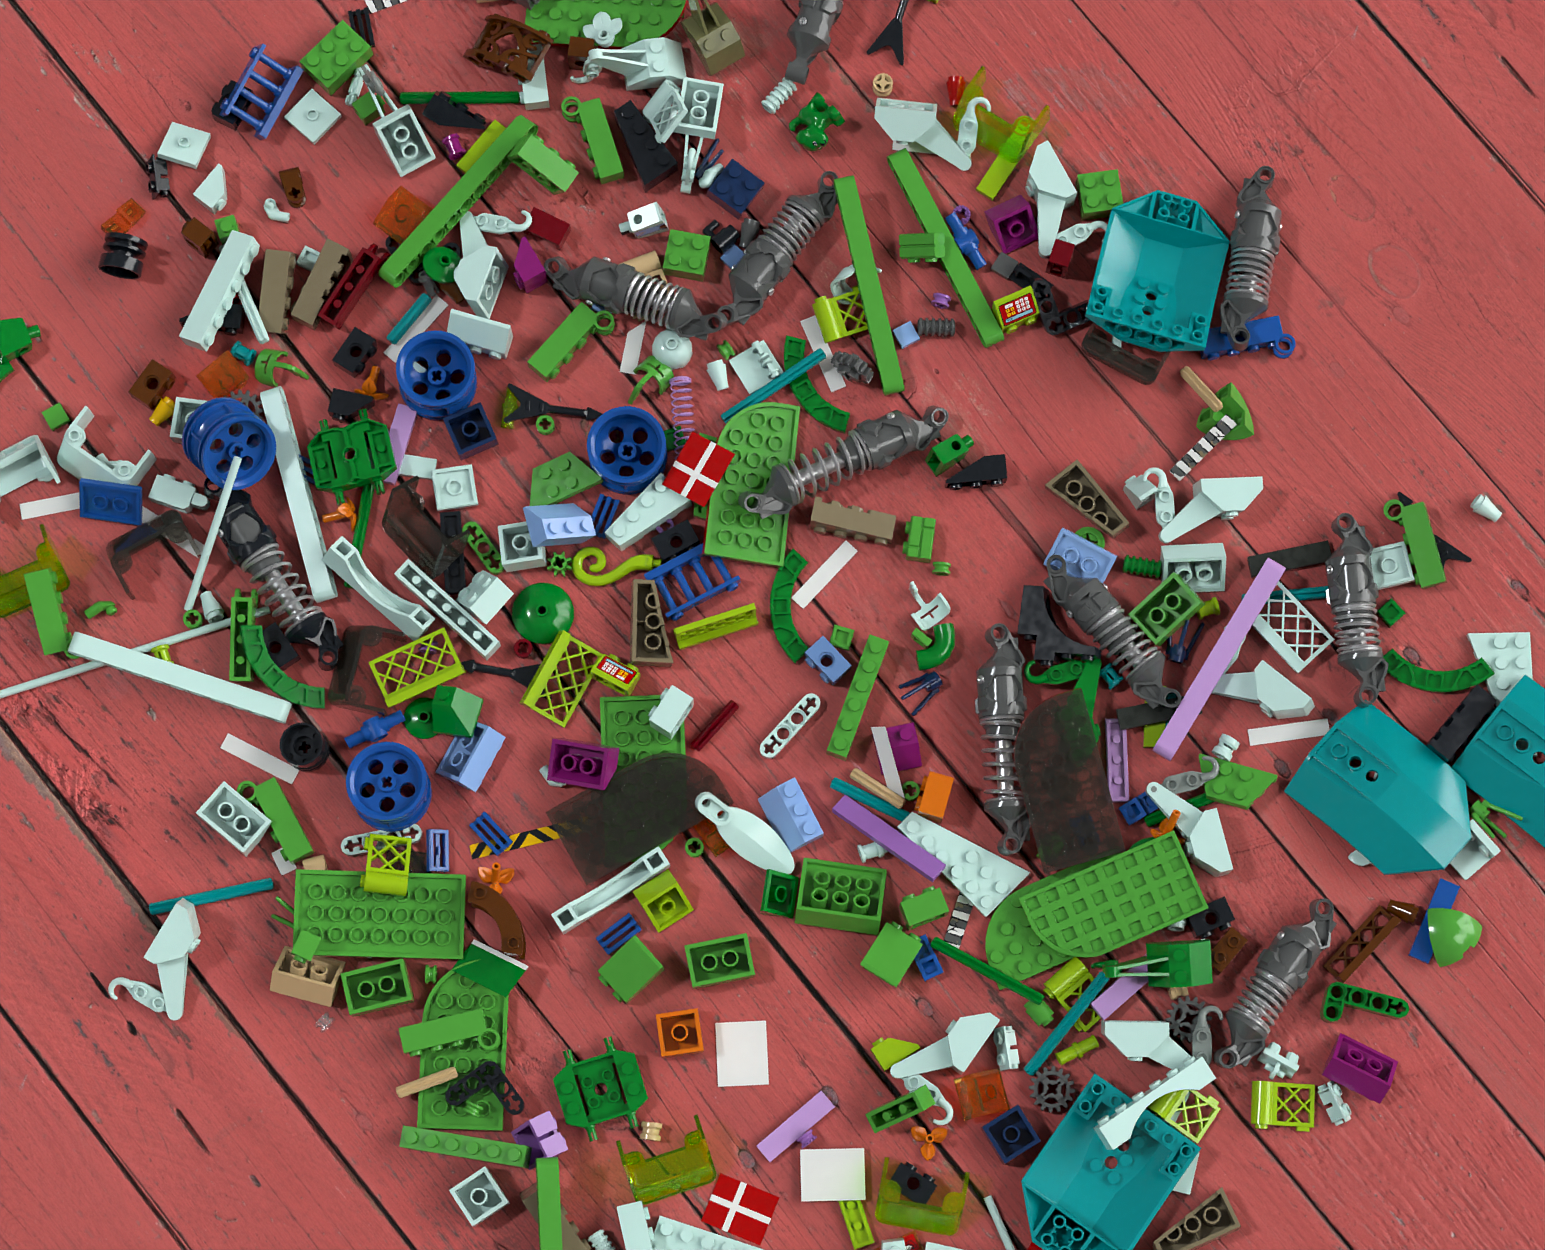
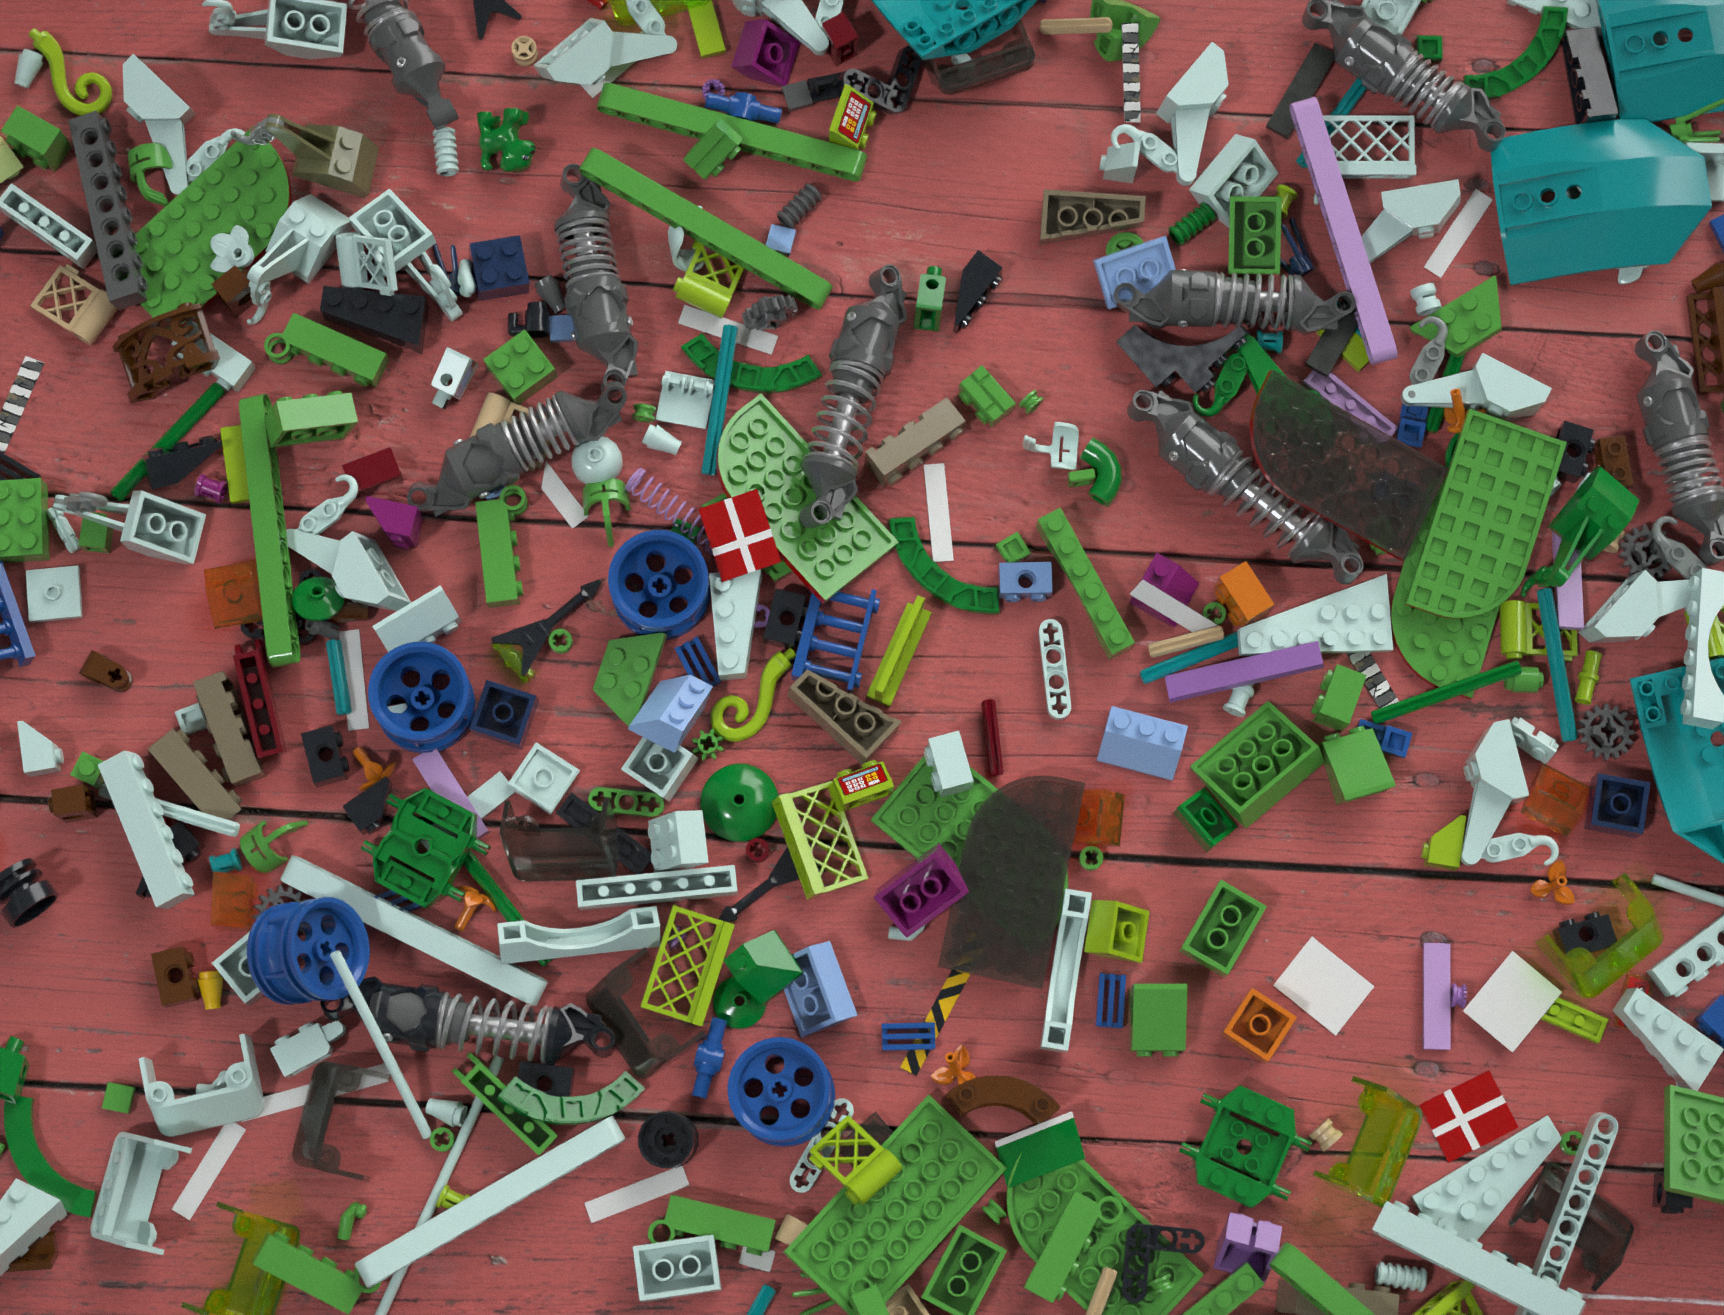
camera: 50 degrees left, 0 degrees up
blue tile [79,478,142,526] -> none
light aqua arm [264,198,290,223] -> none
tile [426,829,449,872] -> none
light aqua plant [695,792,795,874] -> none
bright green brick [865,1084,936,1133] -> none
dark blue plant [899,671,943,716] -> none
medium lavender bush [931,293,951,309] -> none

